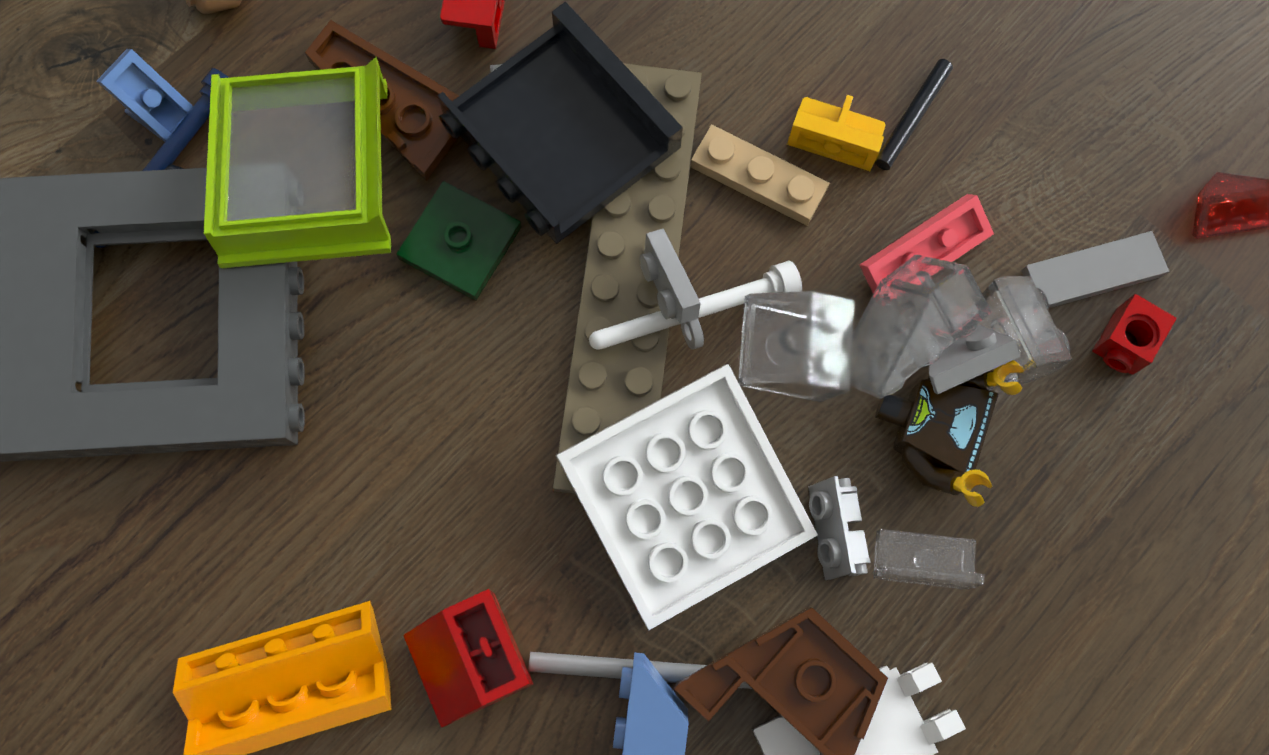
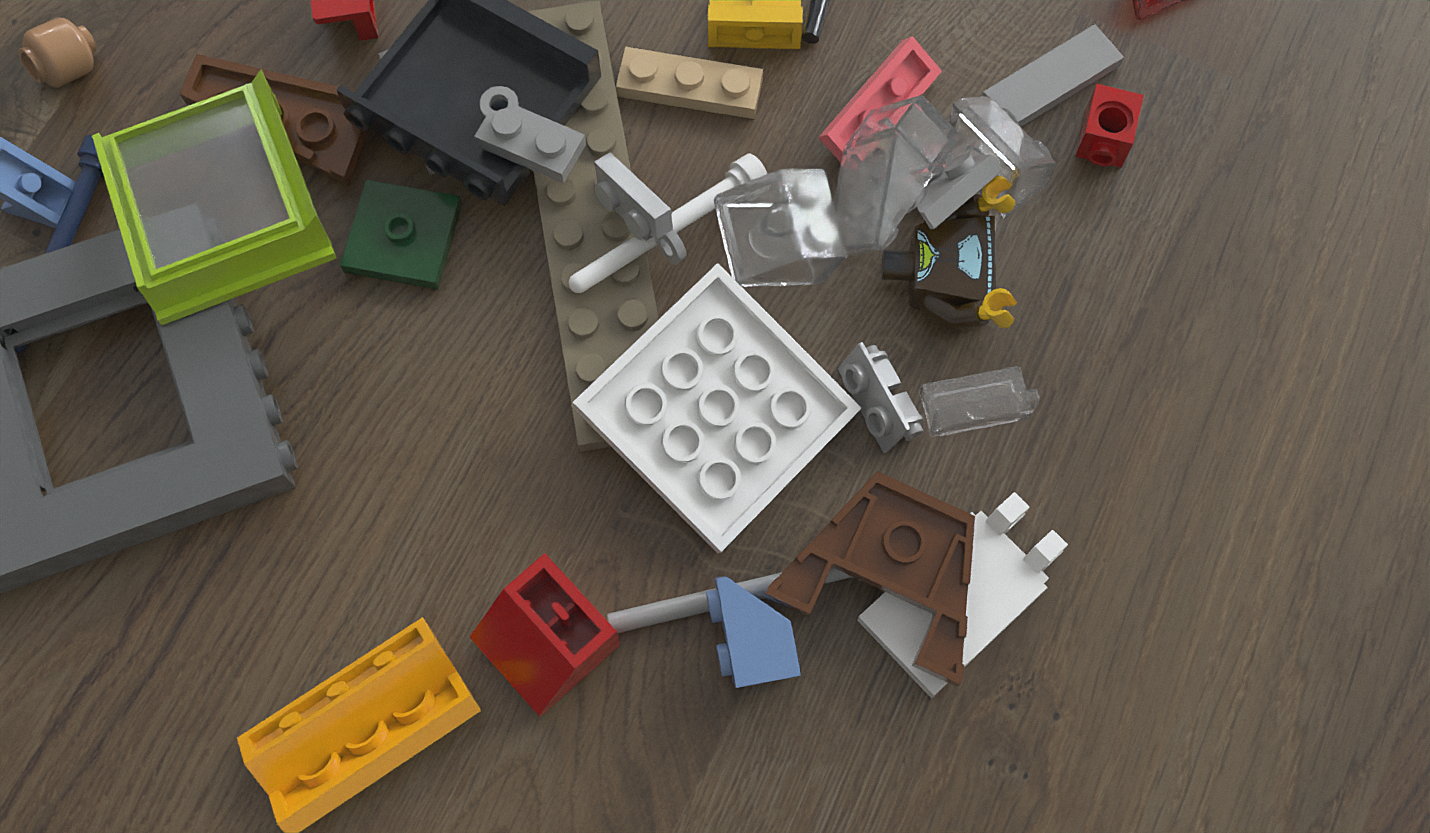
camera: 15 degrees left, 5 degrees down
none -> light grey hinge [474,86,586,184]

